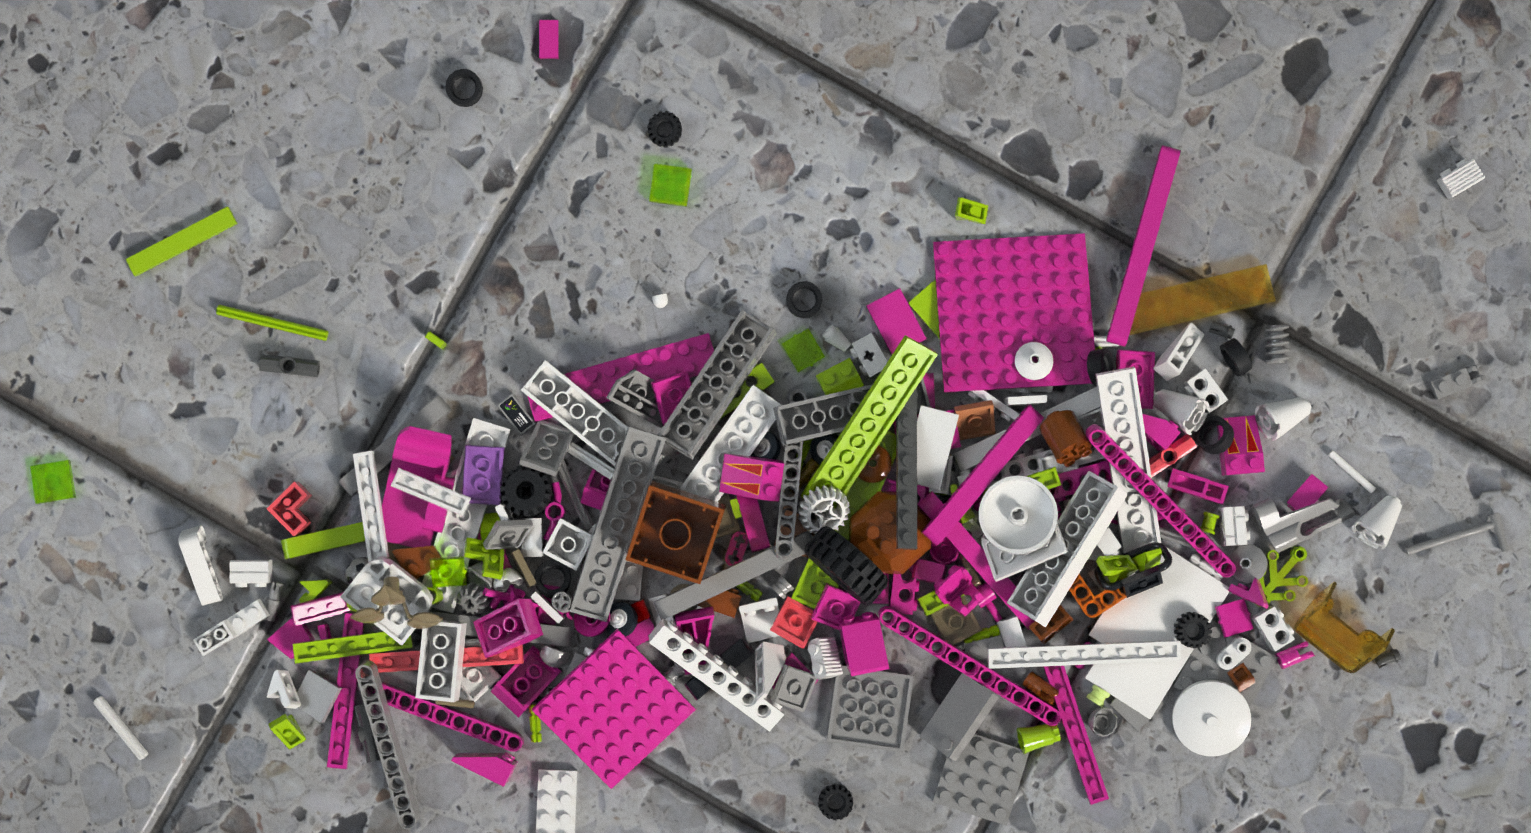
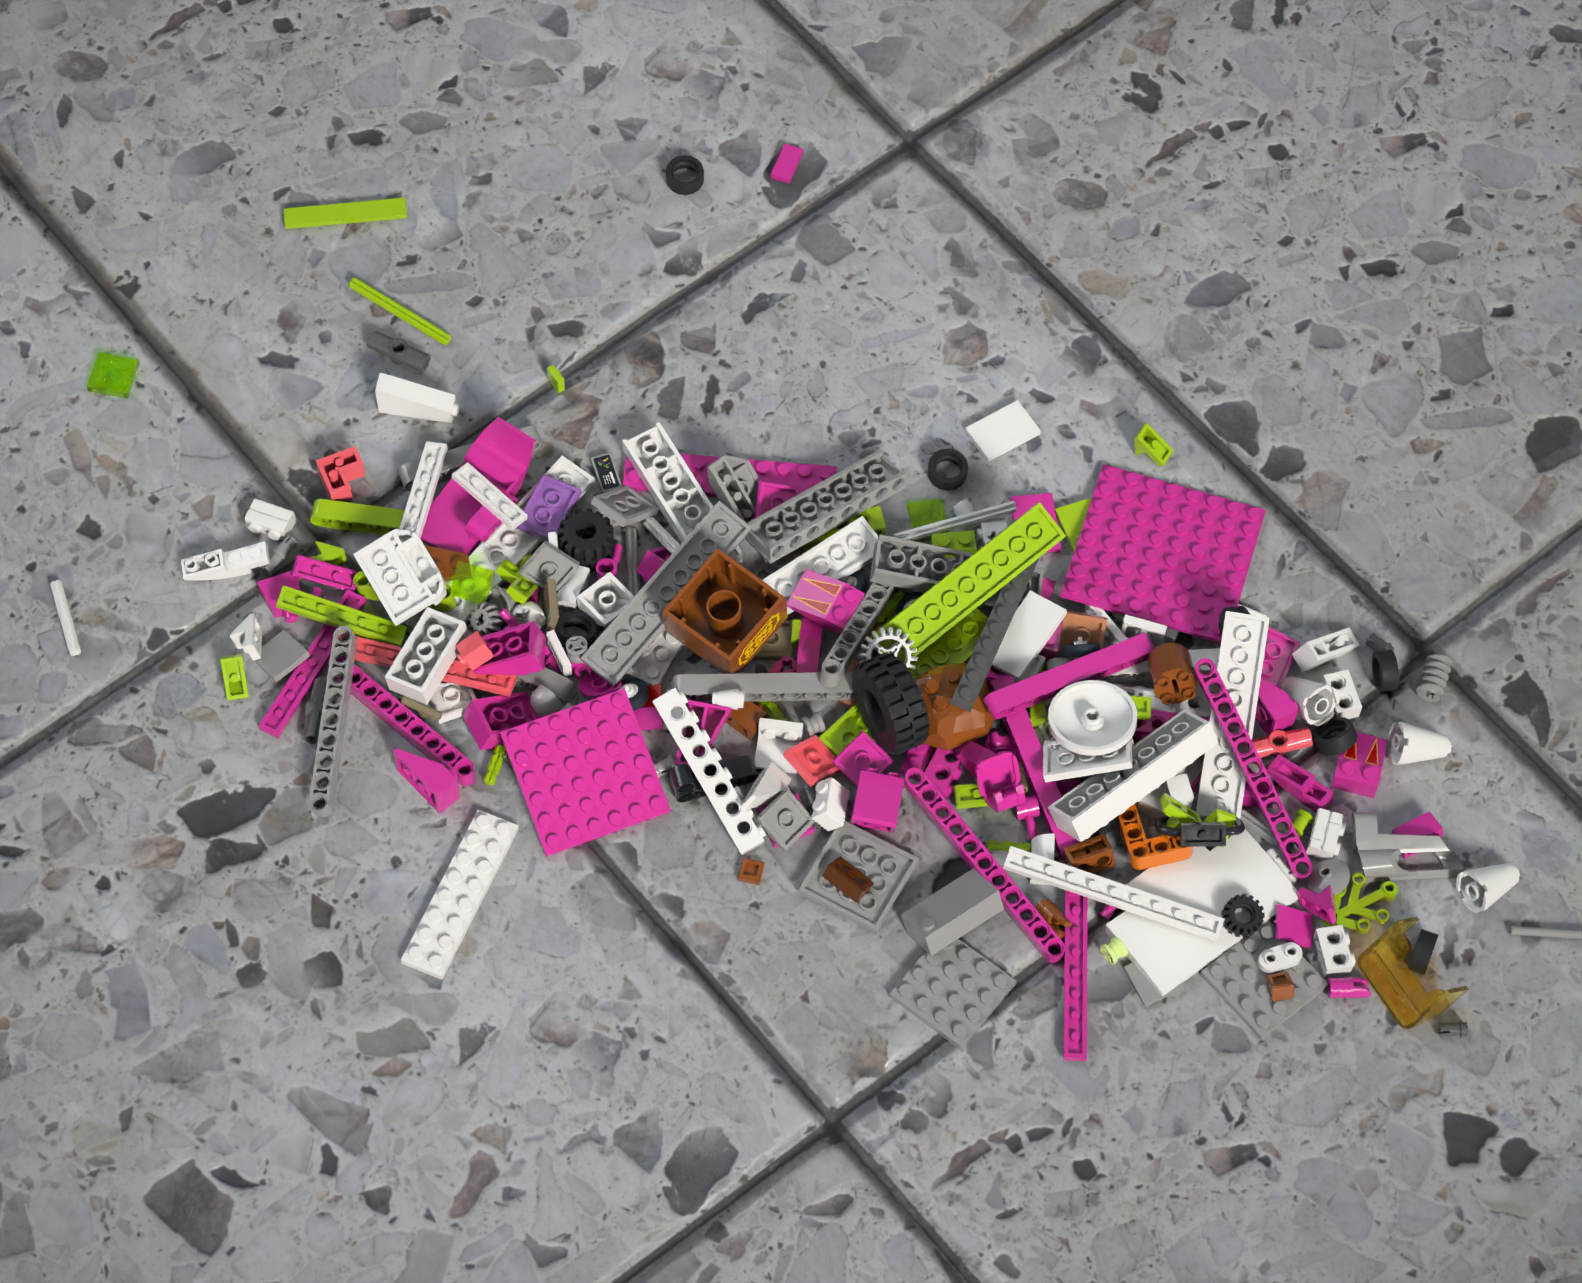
camera: 25 degrees right, 25 degrees down
white beam [178,525,223,606] -> none
dark tan plant [350,577,443,629] -> none
black tyre [647,111,682,148] -> none
clear neon green plate [649,164,692,207] -> none
white hinge [652,294,668,308] -> none
black tyre [818,784,853,821] -> none
dark orange dish [858,445,892,483] -> none
dark tan tile [930,596,982,645] -> none
white dish [1015,342,1053,380] -> none
lime plant [1017,724,1061,754] -> none
light grey hair [1088,707,1118,737] -> none
dark pink beam [1106,145,1181,347] -> none
clear yellow plate [1129,264,1275,336] -> none
white dish [1172,680,1251,756] -> none
white bar [1328,450,1376,493] -> none
none -> white slope [375,373,459,423]
none -> coral brick [455,631,494,671]
none -> white cone [712,688,744,710]
none -> dark orange tile [738,858,765,885]
none -> reddish brown slope [823,856,874,902]
none -> white axle [893,501,1017,541]
none -> white tile [965,400,1041,462]
none -> black wheel [1061,637,1101,659]
none -> black tyre [1408,929,1438,975]

